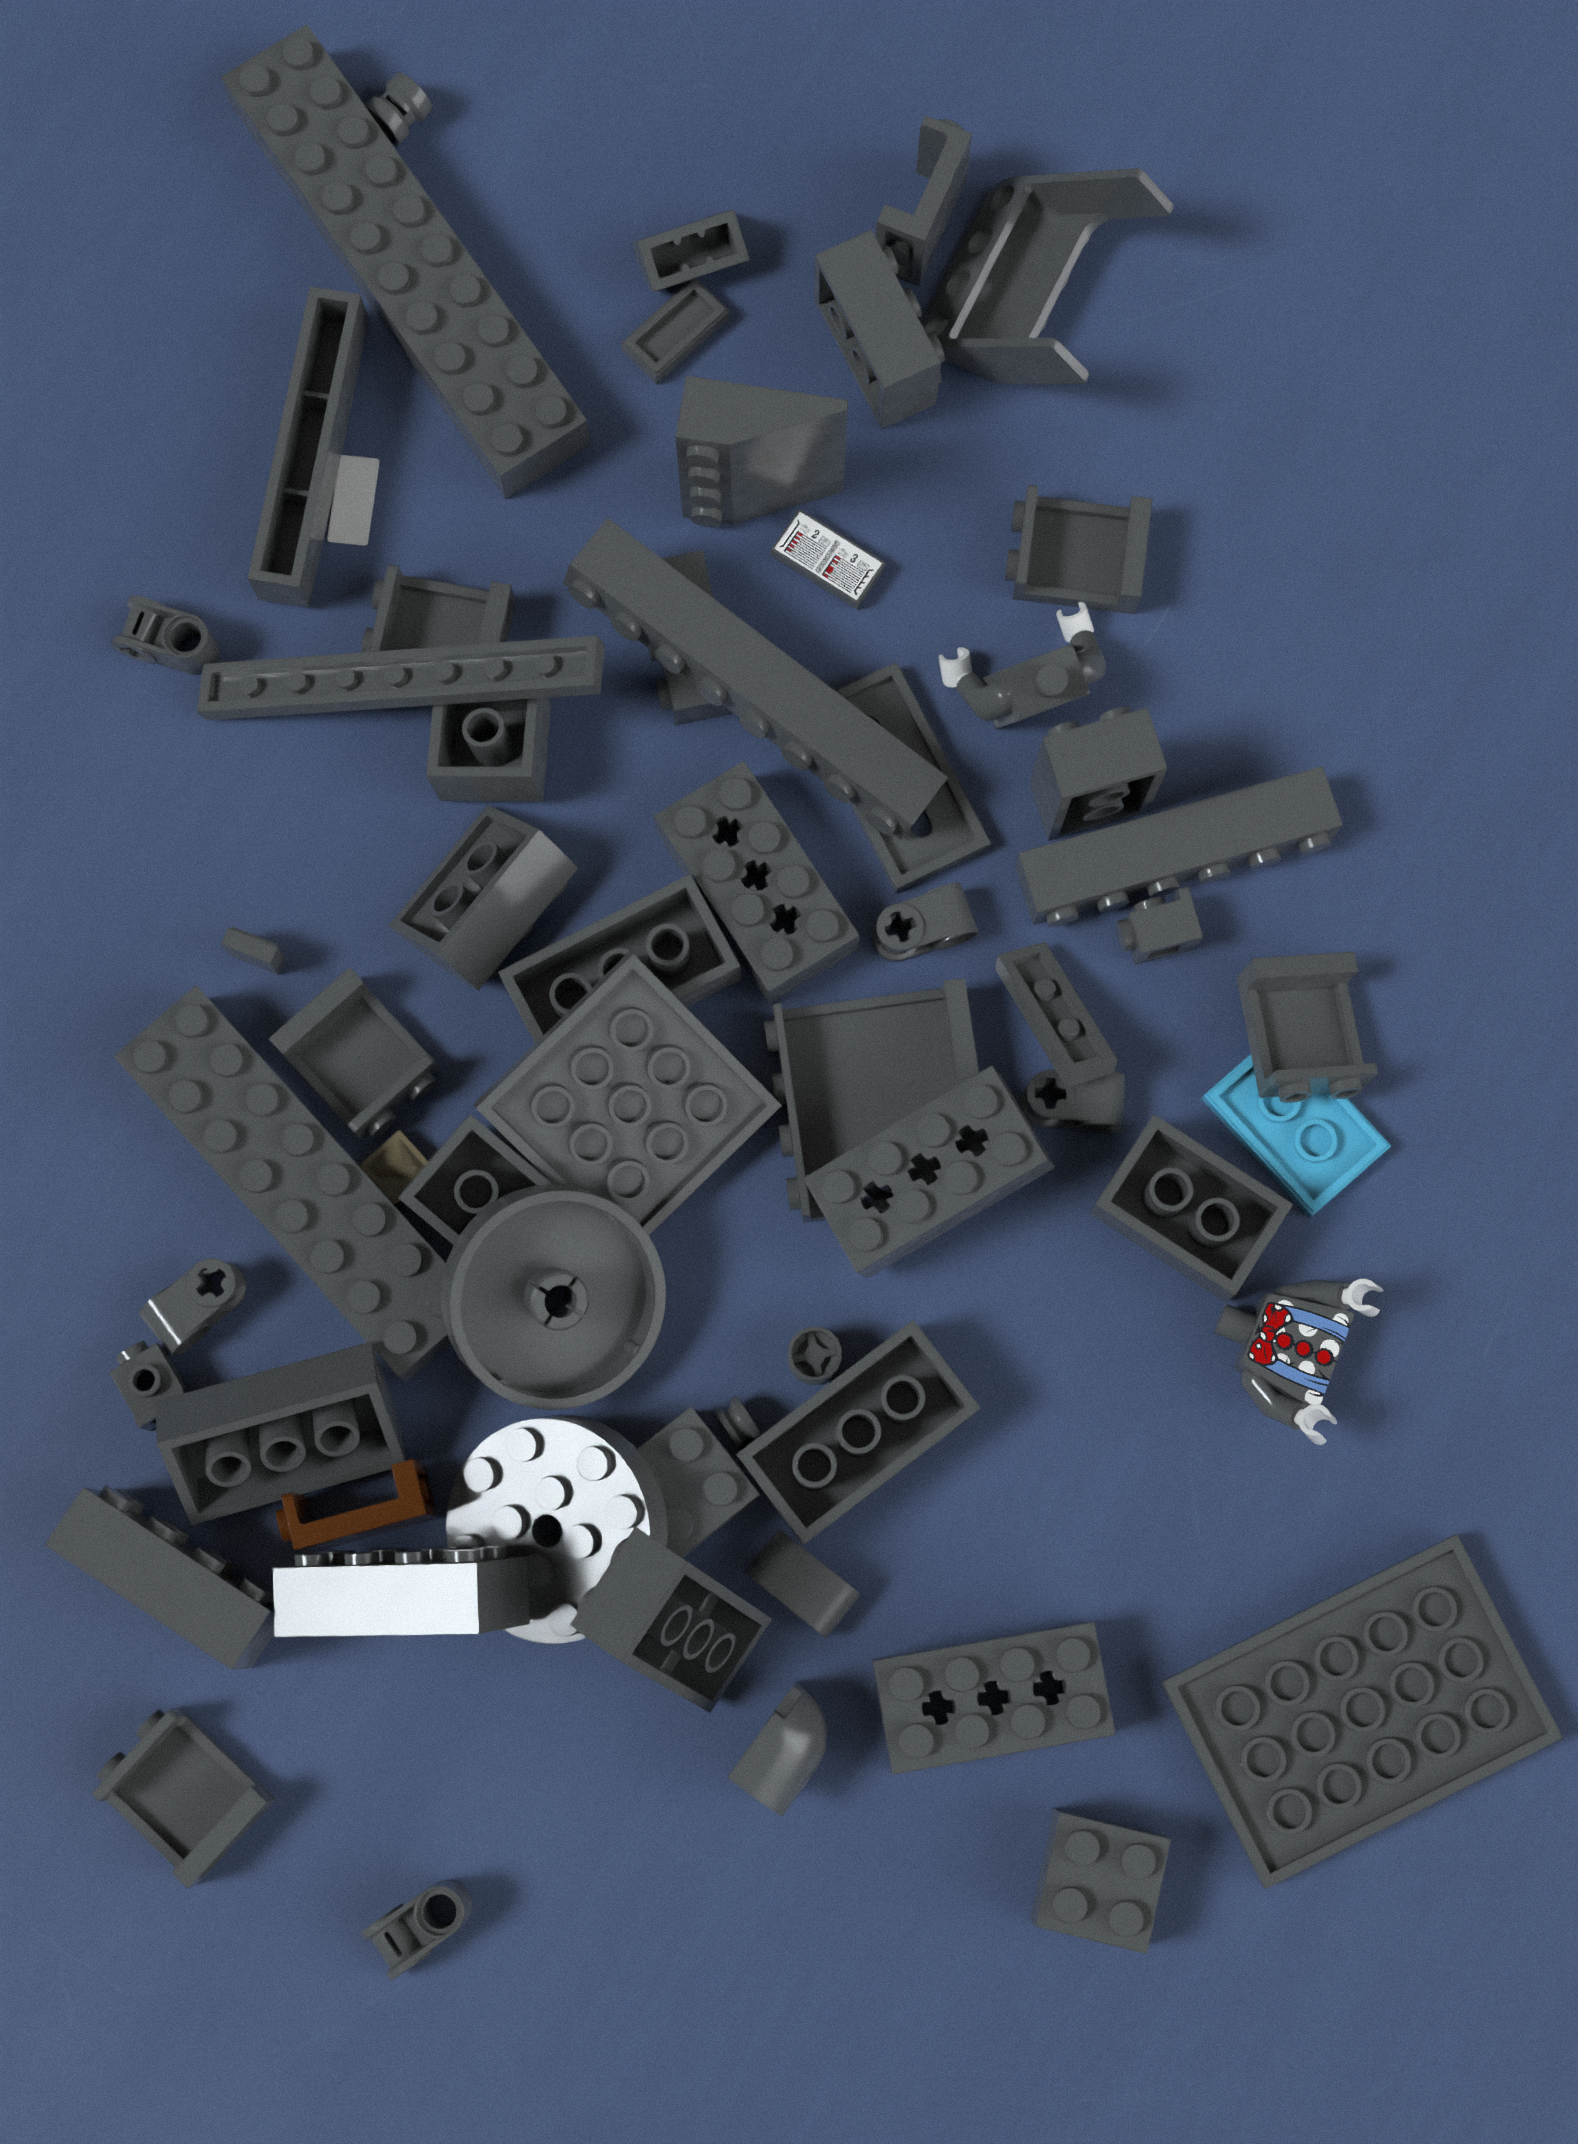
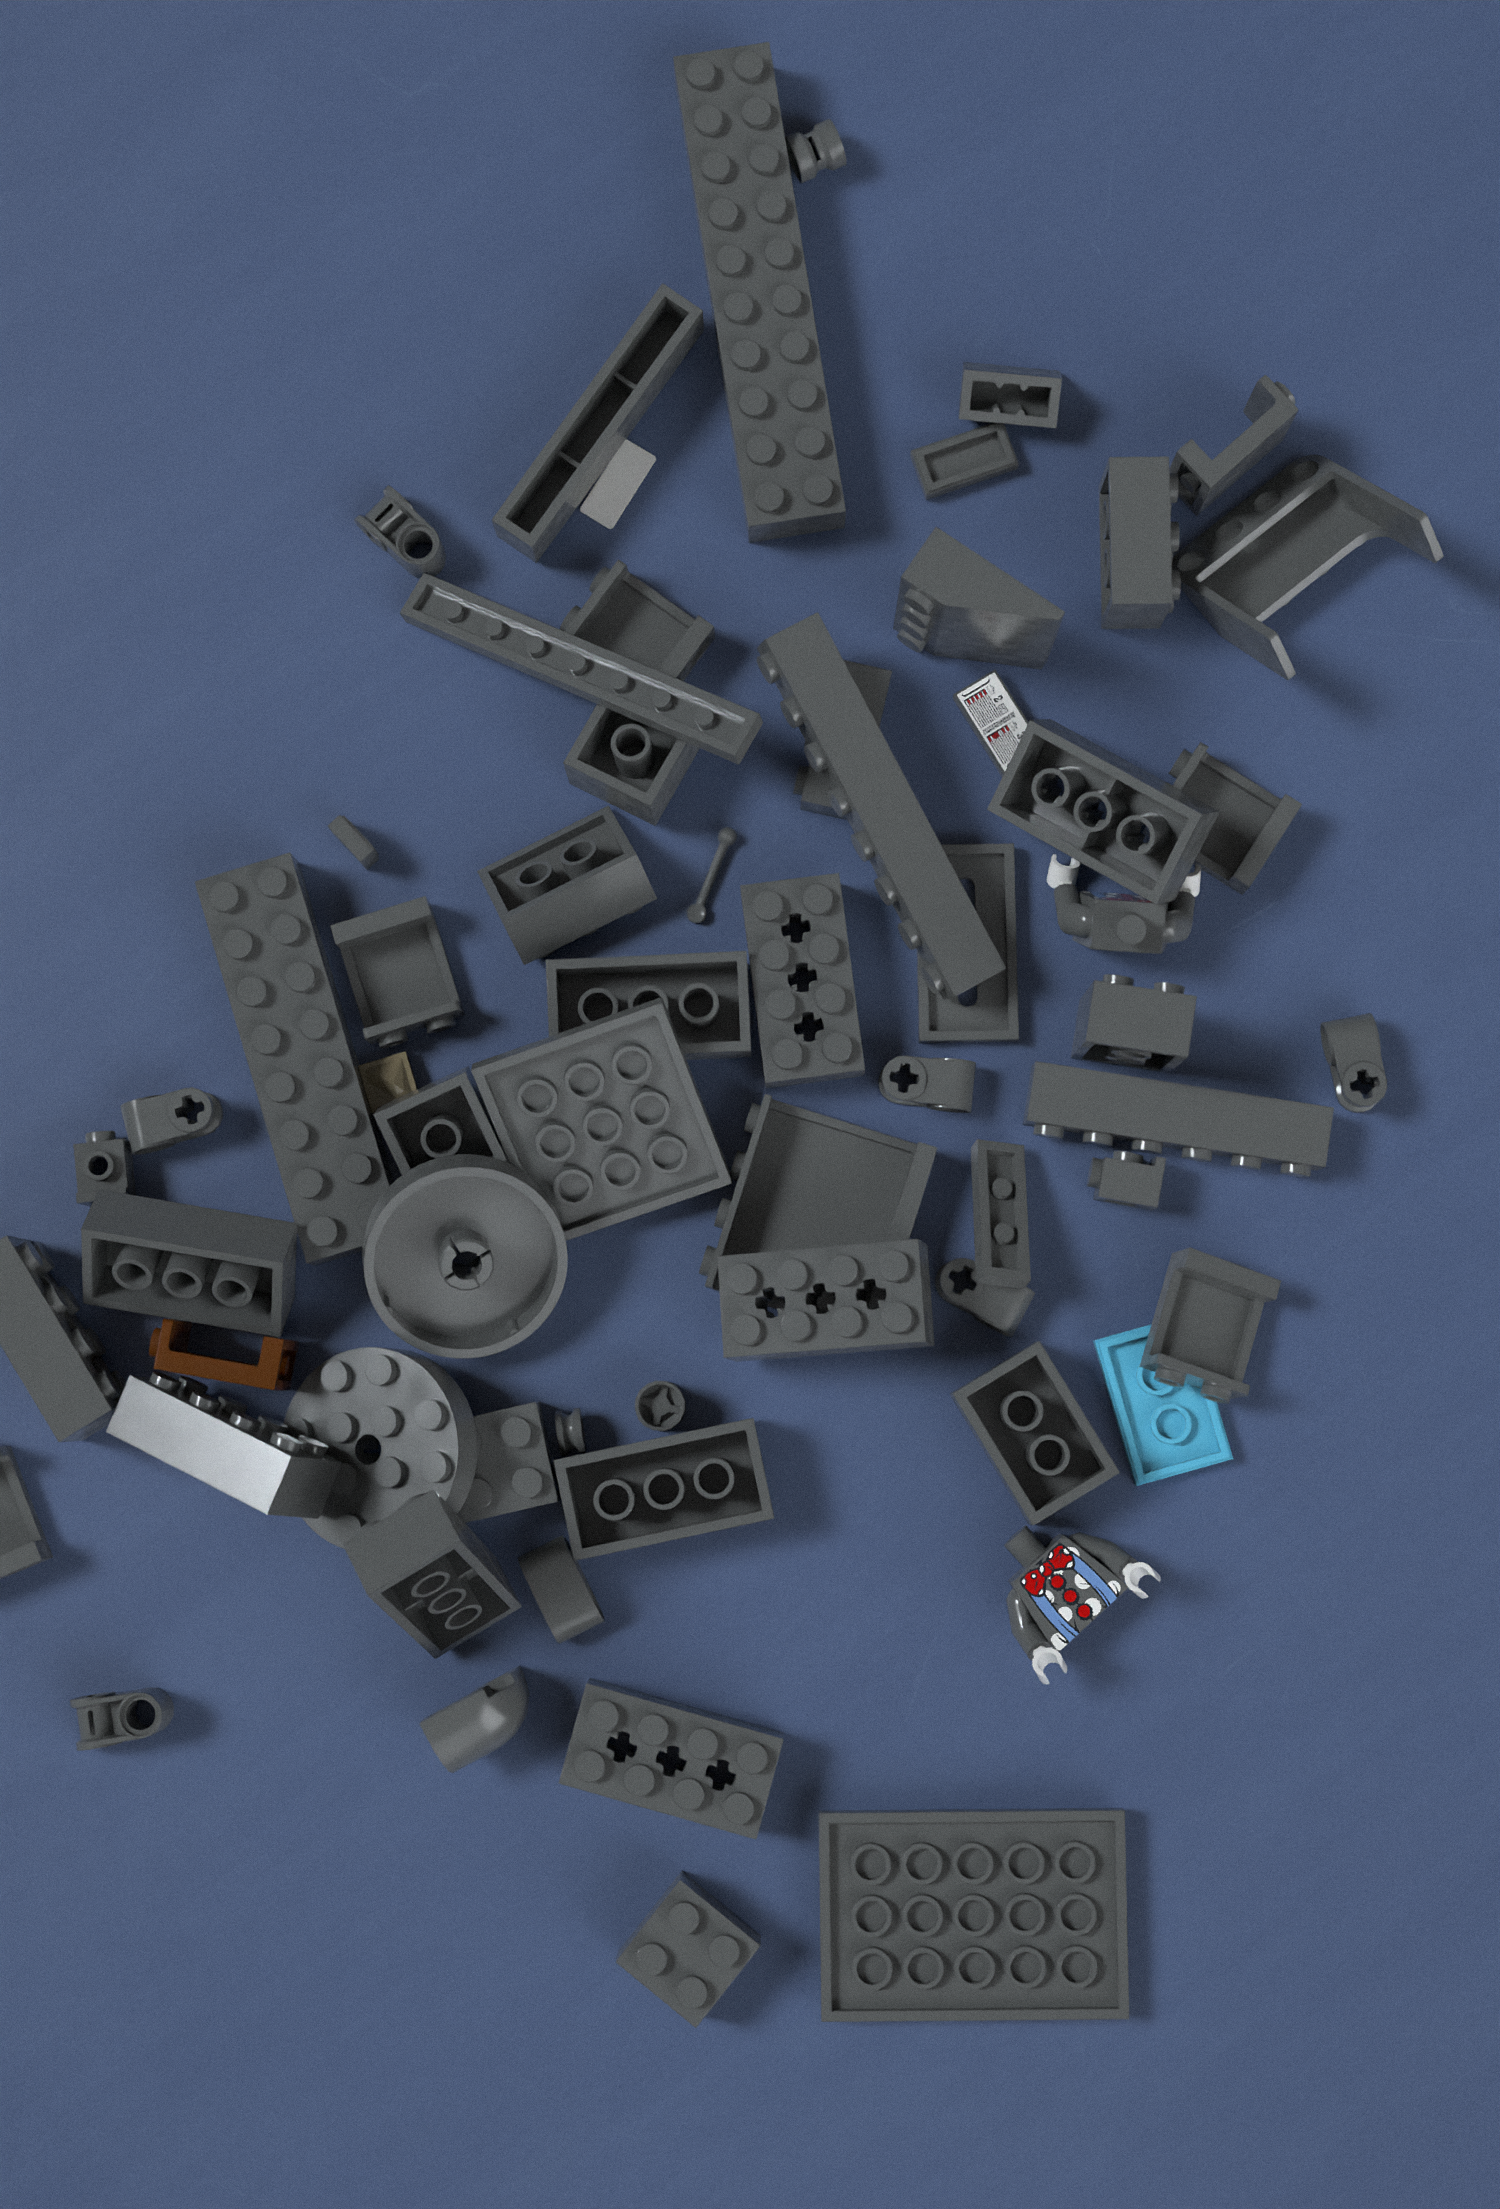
camera: 30 degrees right, 5 degrees up
none -> dark grey hinge [687,827,737,924]
none -> dark grey brick [987,719,1220,904]
none -> dark grey piece [1320,1013,1387,1113]

